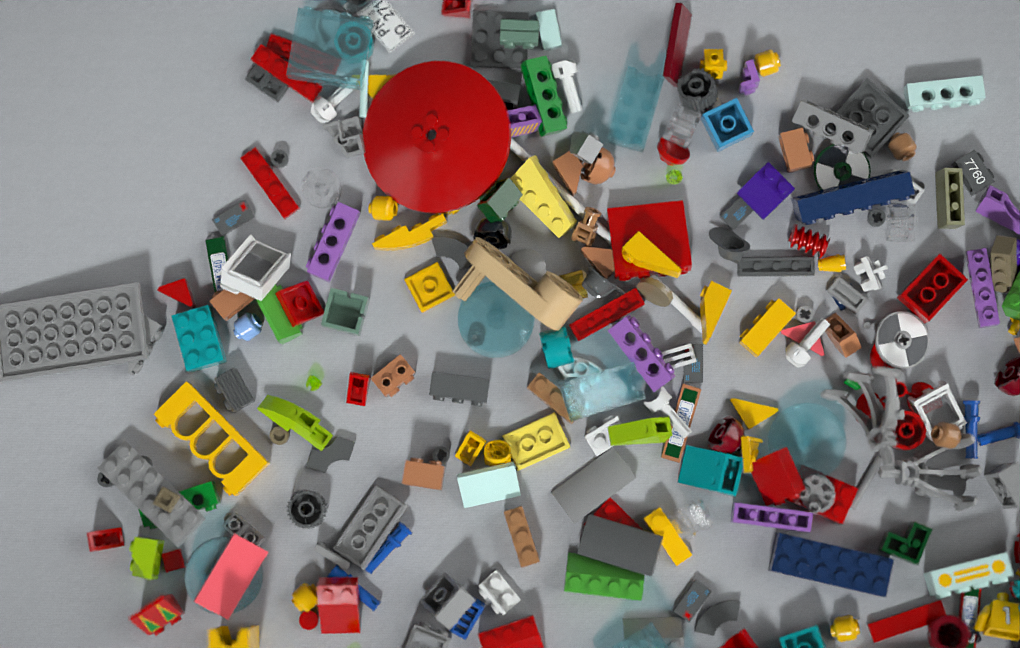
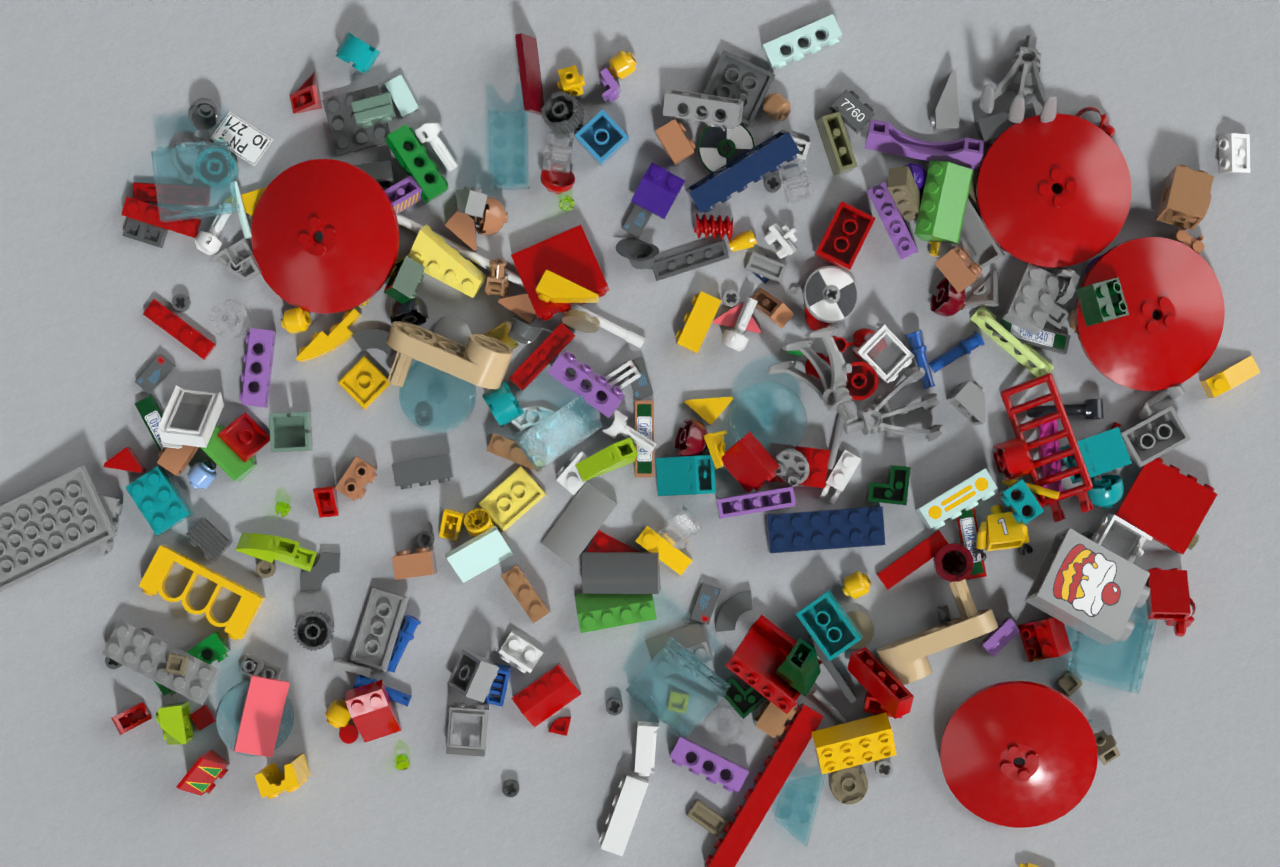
camera: 20 degrees left, 5 degrees up
yellow slope [700,281,732,345] -> none
medium nougat head [931,422,961,449] -> none
none -> white hinge [819,450,861,504]

